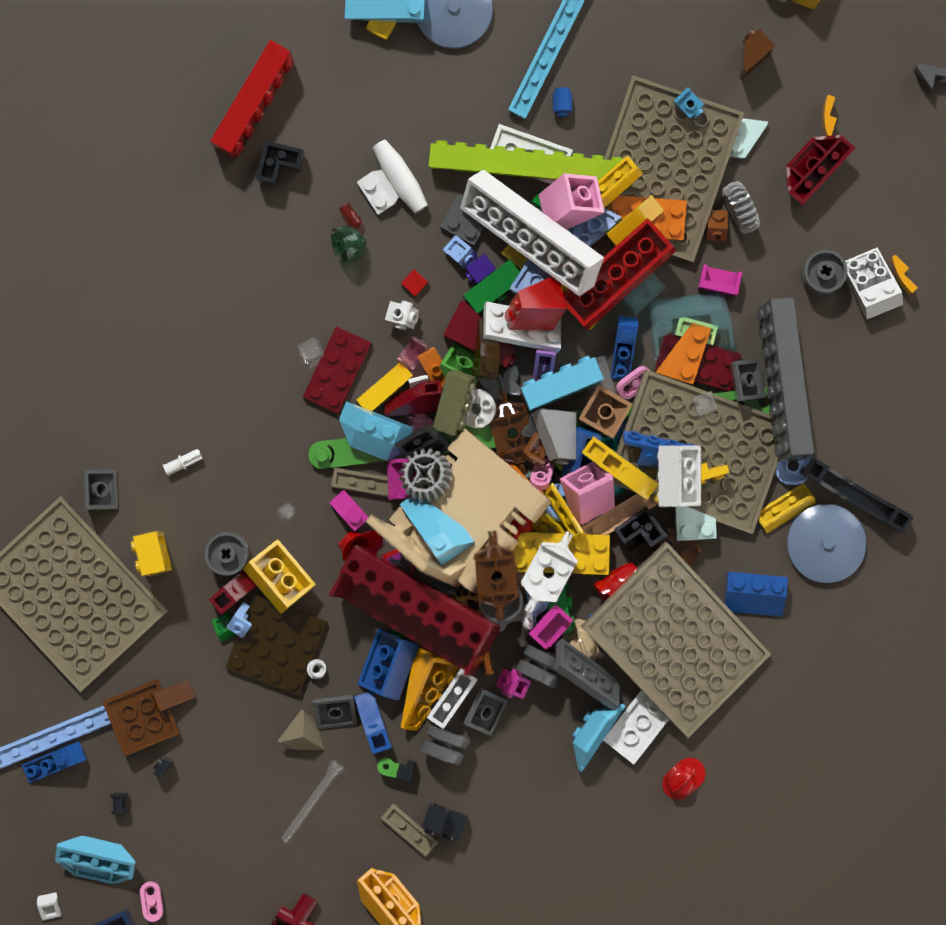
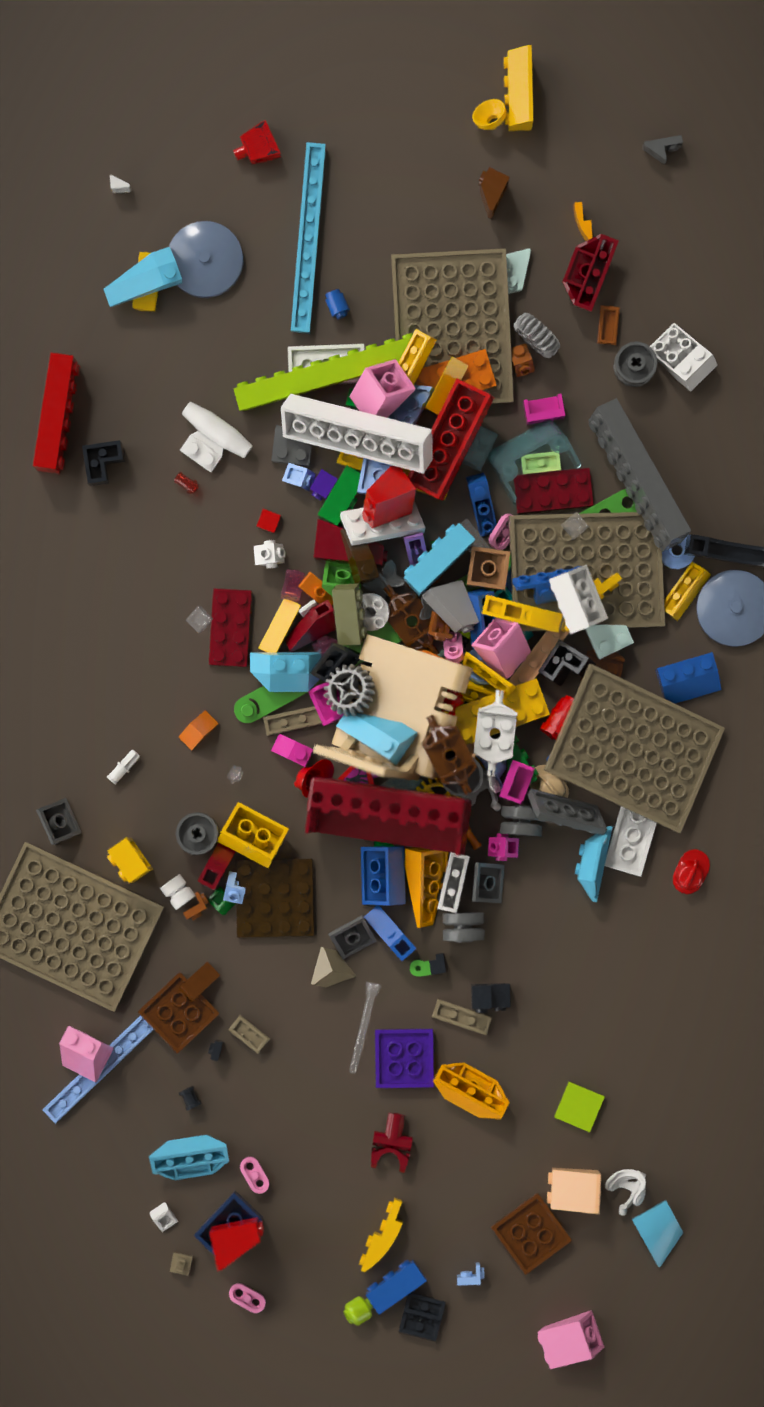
camera: 20 degrees left, 0 degrees up
blue slope [22,742,87,783] -> none
white plate [307,659,326,679] -> none
clear green cylinder [331,225,367,266] -> none
orange wing [655,322,711,385] -> none
dark azure brick [673,87,704,119] -> none
dark grey slope [729,359,766,402] -> none
light orange slope [890,255,918,295] -> none
none -> bright pink slope [60,1026,114,1083]
none -> white wheel [160,874,195,910]
none -> orange slope [179,710,219,751]
none -> dark orange bracket [183,891,209,921]
none -> dark tan plate [228,1015,270,1054]
none -> dark purple plate [375,1029,434,1088]
none -> dark orange tile [597,305,620,345]

